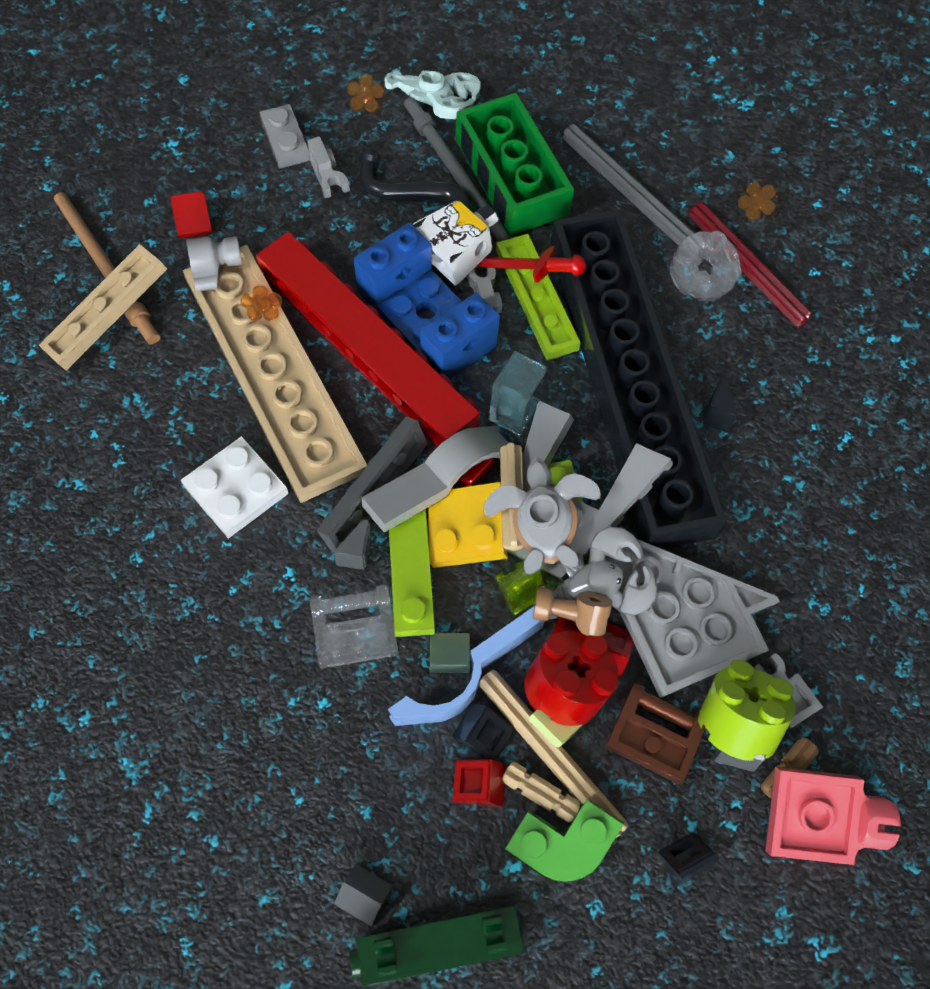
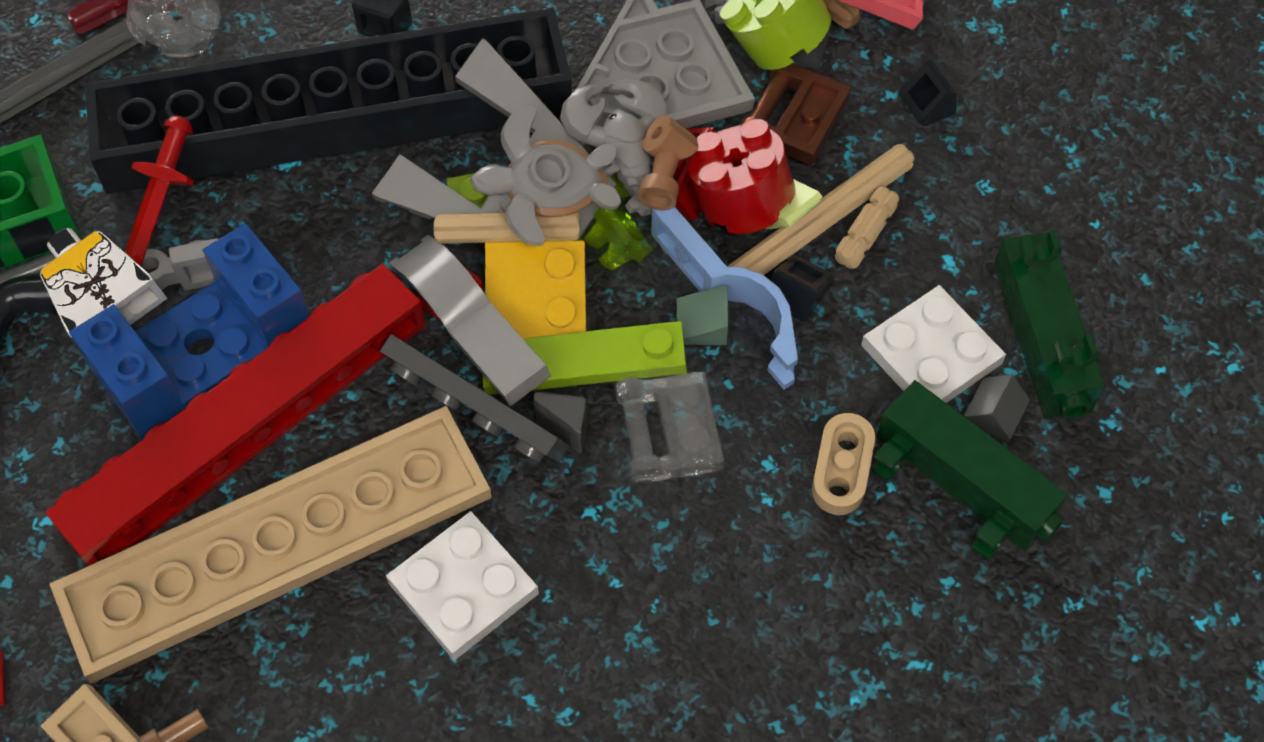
camera: 85 degrees left, 5 degrees down
light grey piece [186,236,242,292] -> none
clear orange plant [240,285,282,321] -> none
red slope [452,759,506,807] -> none
clear light blue panel [489,351,546,436] -> none
lime plate [496,234,581,361] -> none
bright green plate [505,798,624,881] -> none
none -> tan plate [812,413,875,515]
none -> white plate [861,285,1006,403]
none -> dark green brick [871,380,1068,561]

